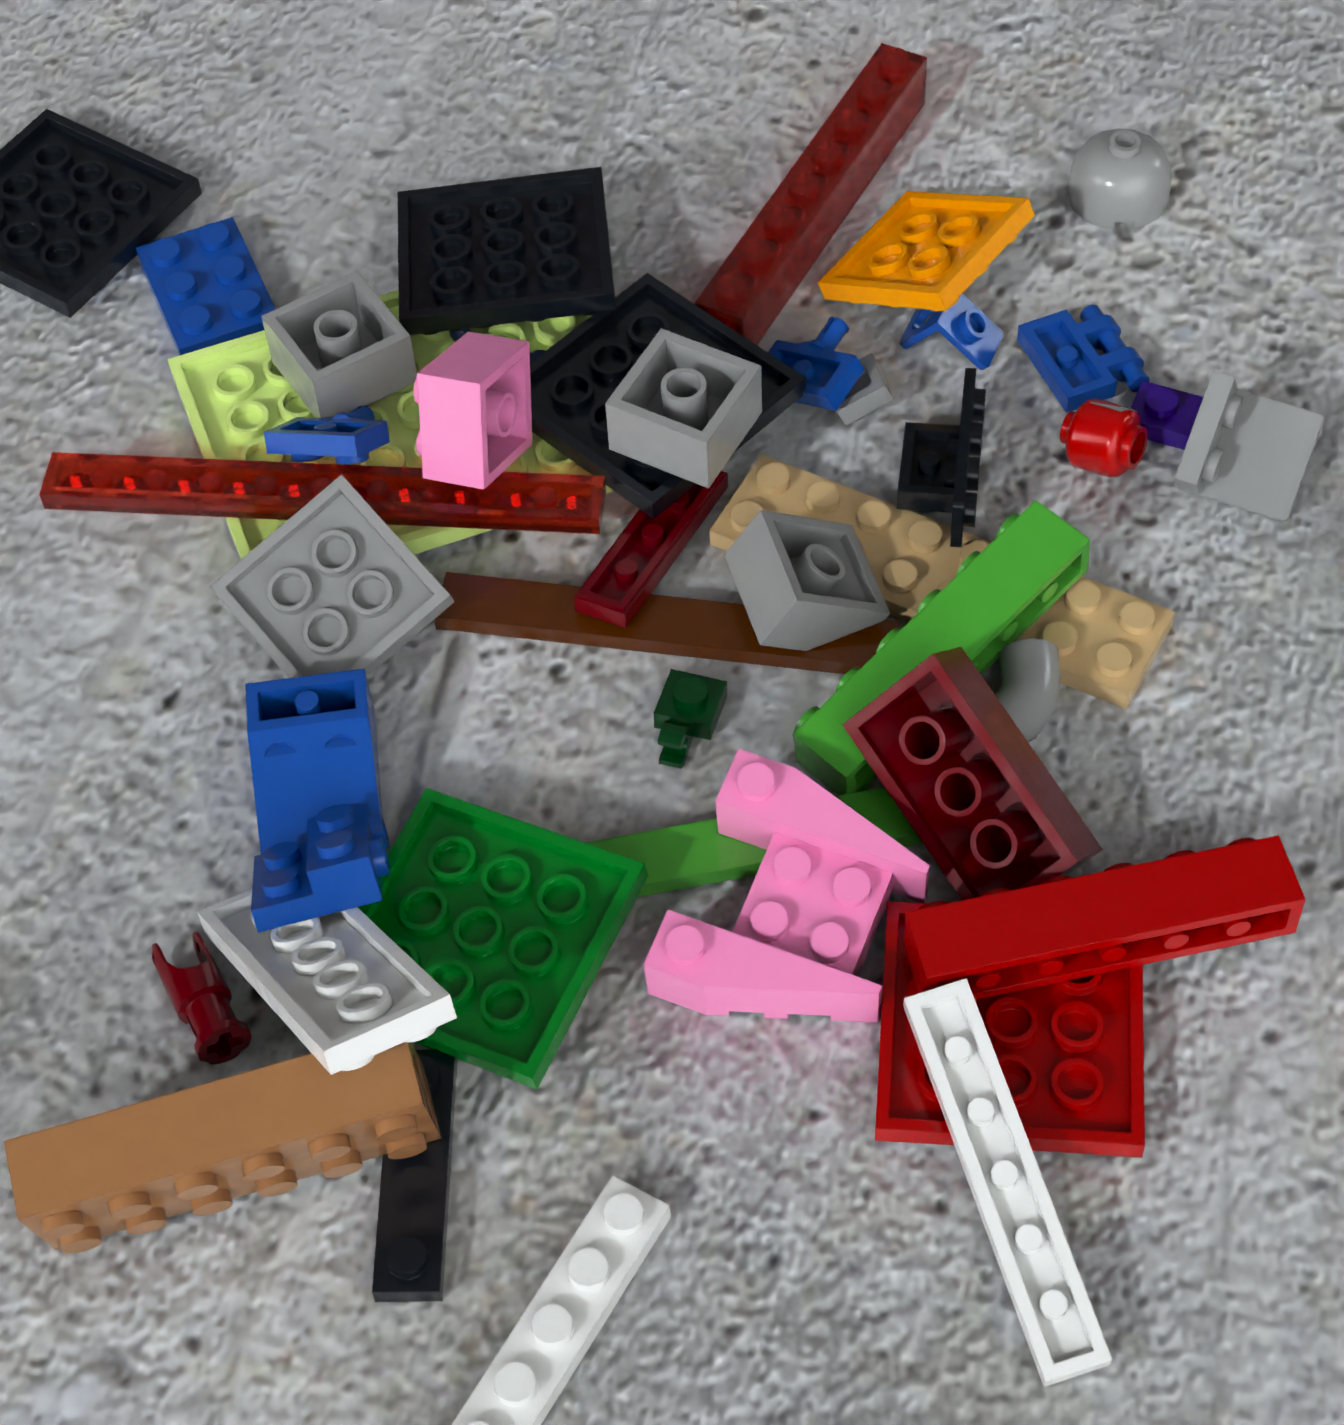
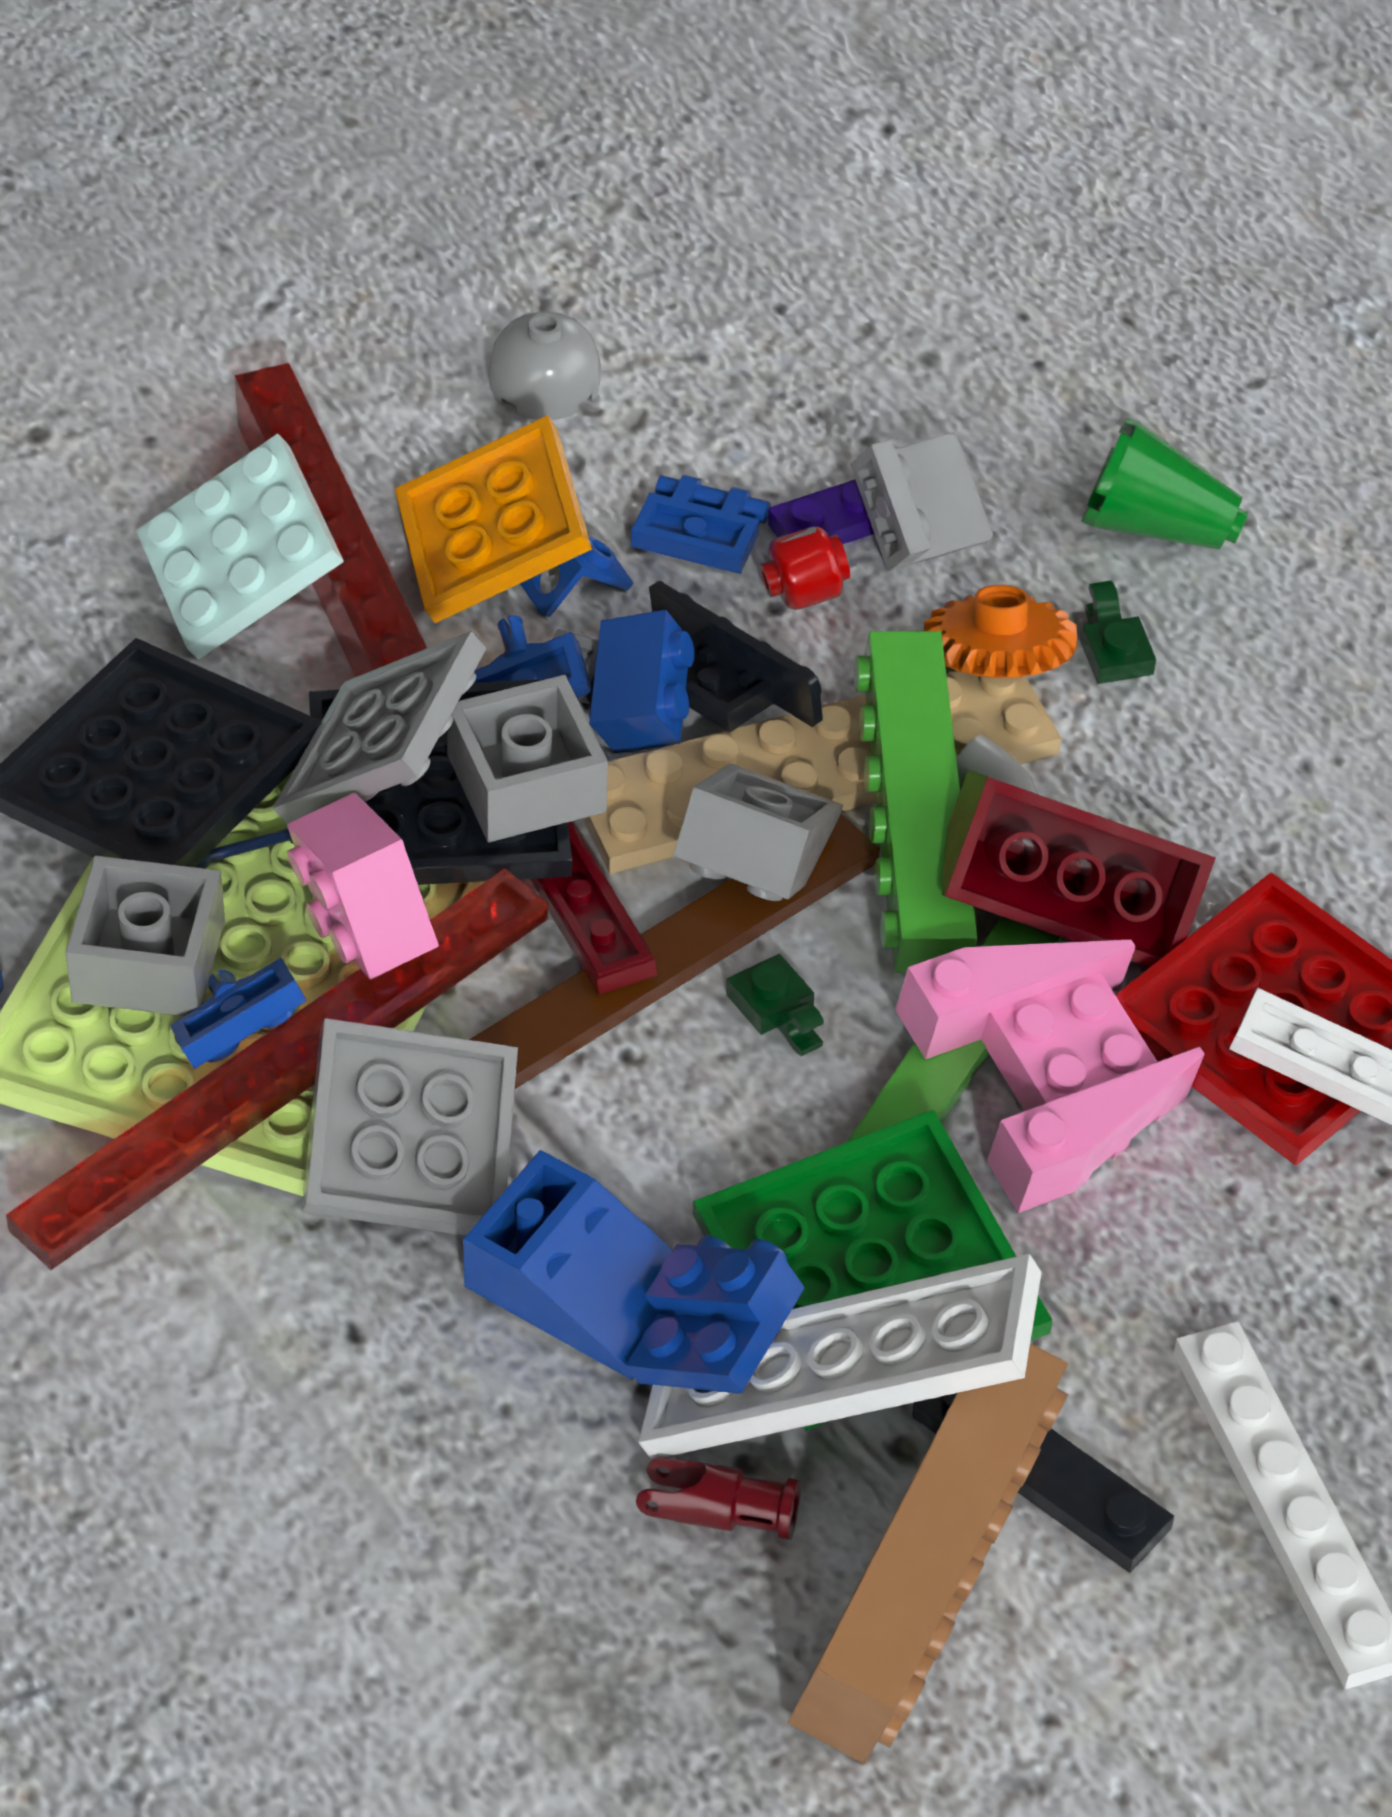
camera: 55 degrees left, 5 degrees down
red brick [904,835,1306,1000] -> none
none -> light aqua plate [136,434,344,660]
none -> light grey plate [272,631,487,824]
none -> blue brick [589,610,694,753]
none -> orange gear [924,585,1077,678]
none -> dark green plate [1080,580,1156,684]

